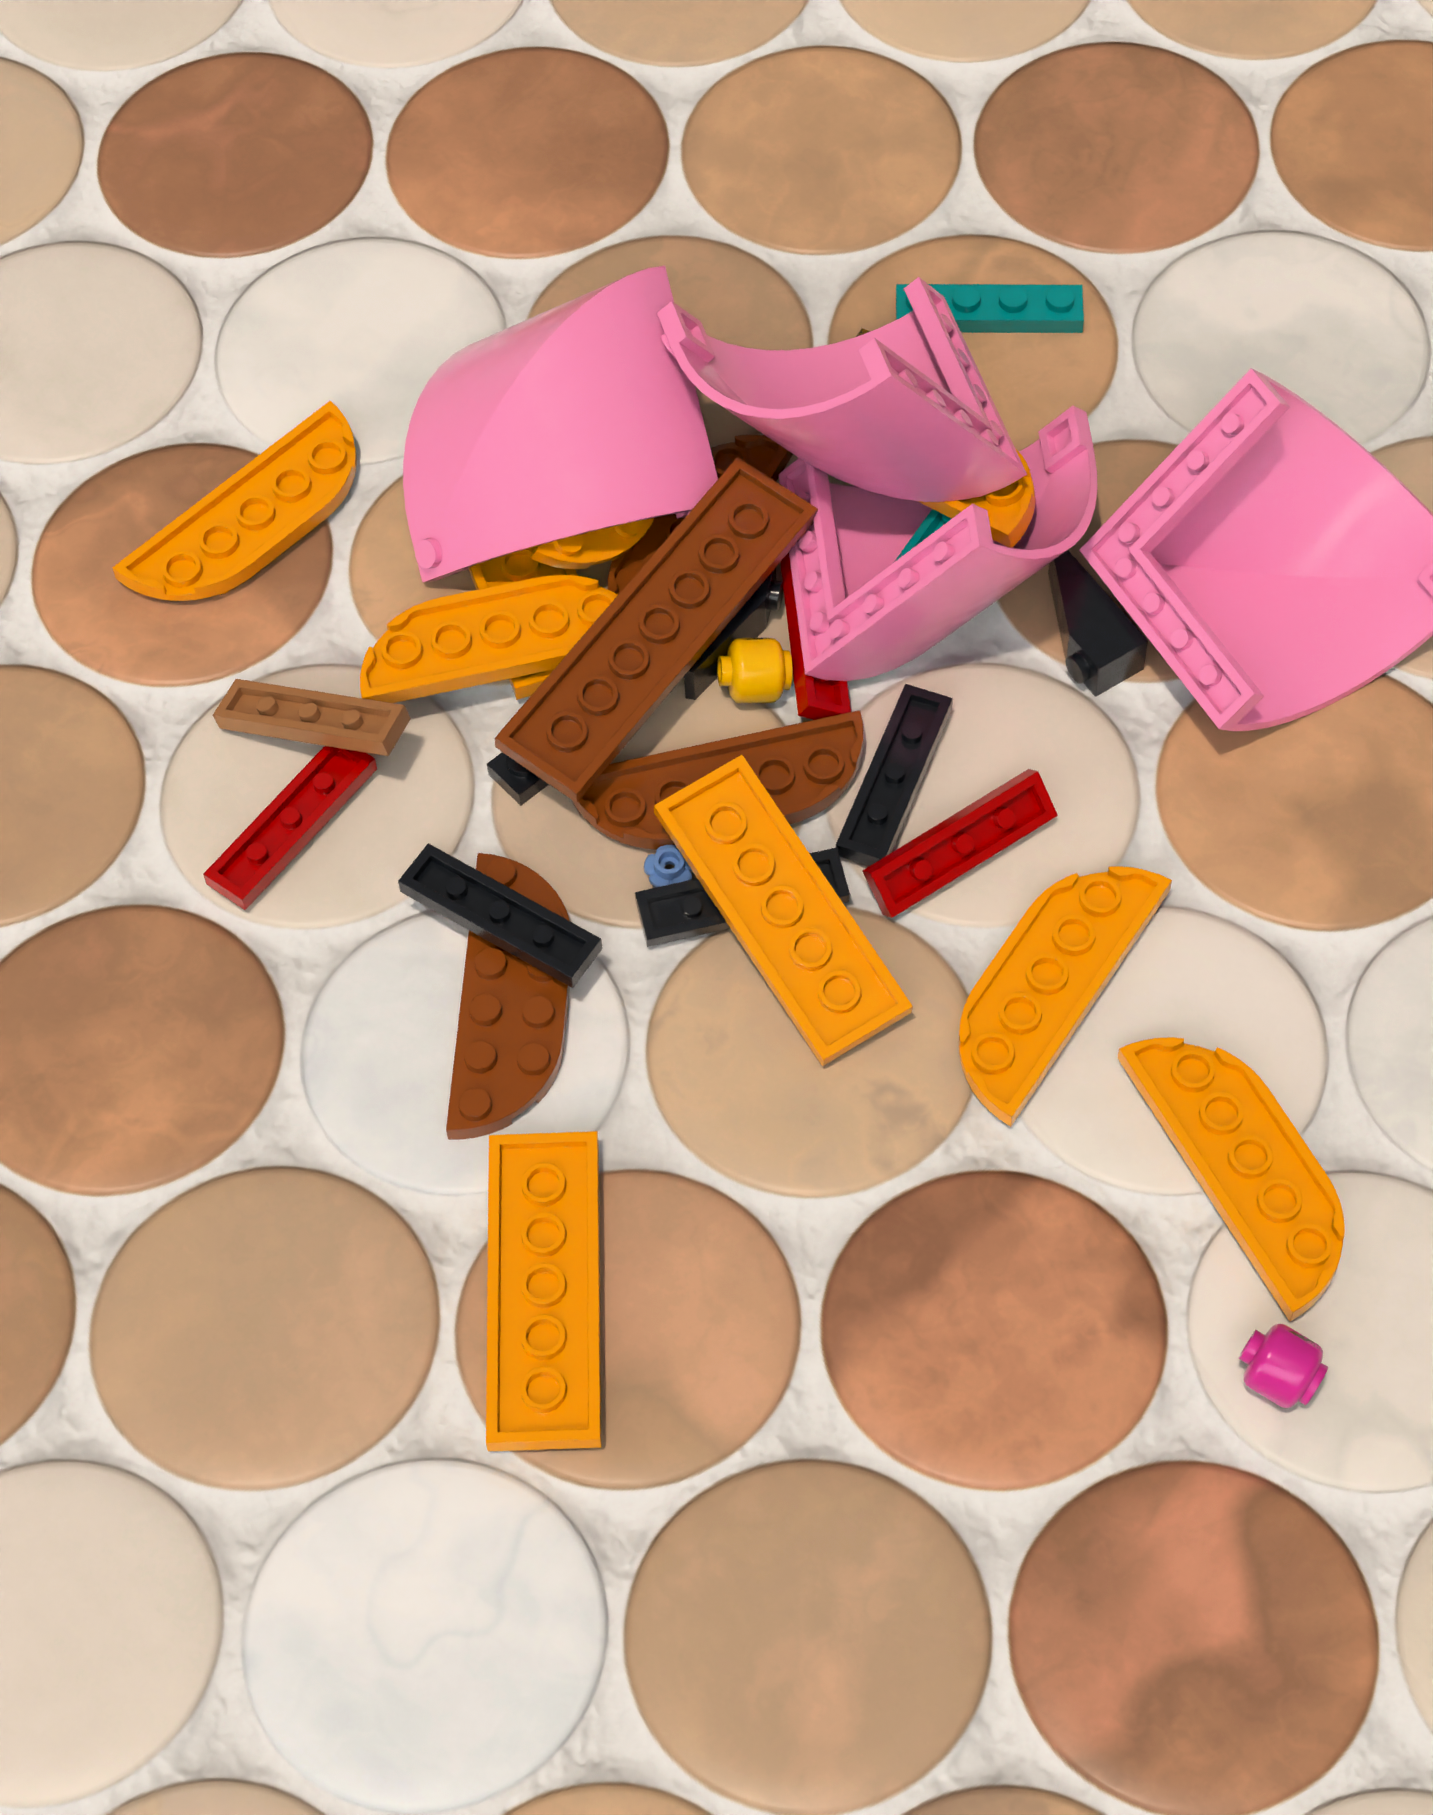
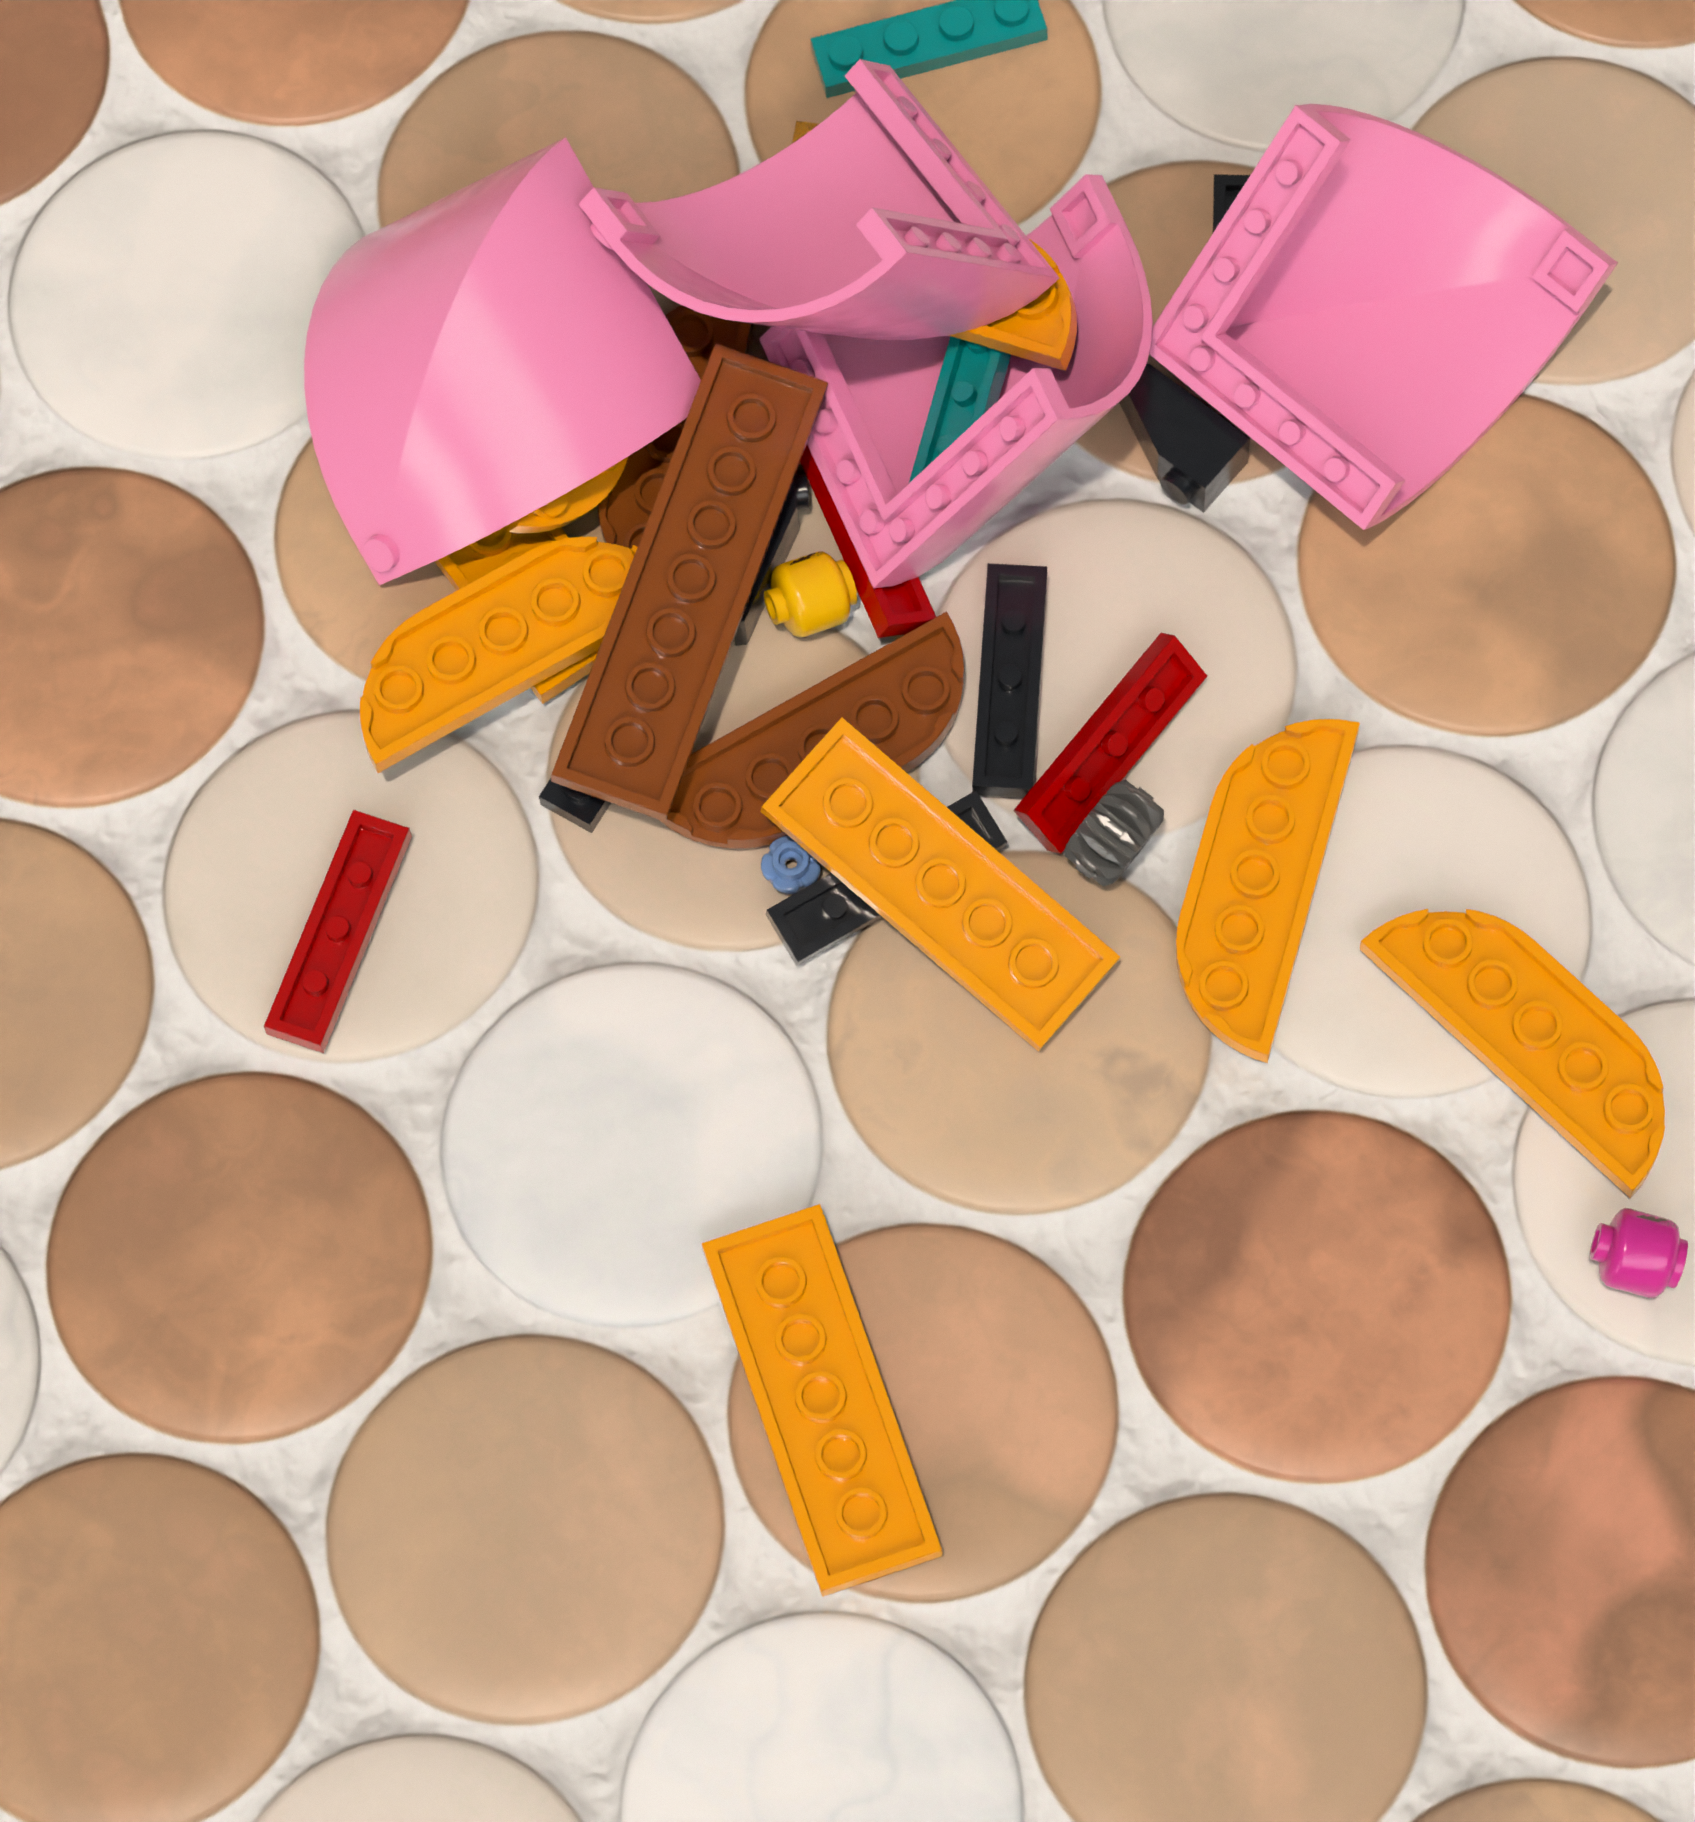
camera: 15 degrees left, 10 degrees up
light orange plate [112,401,357,601] -> none
medium nougat plate [213,679,411,756] -> none
black plate [398,843,602,988] -> none
dark orange plate [446,853,570,1140] -> none
none -> dark grey gear [1065,780,1164,886]

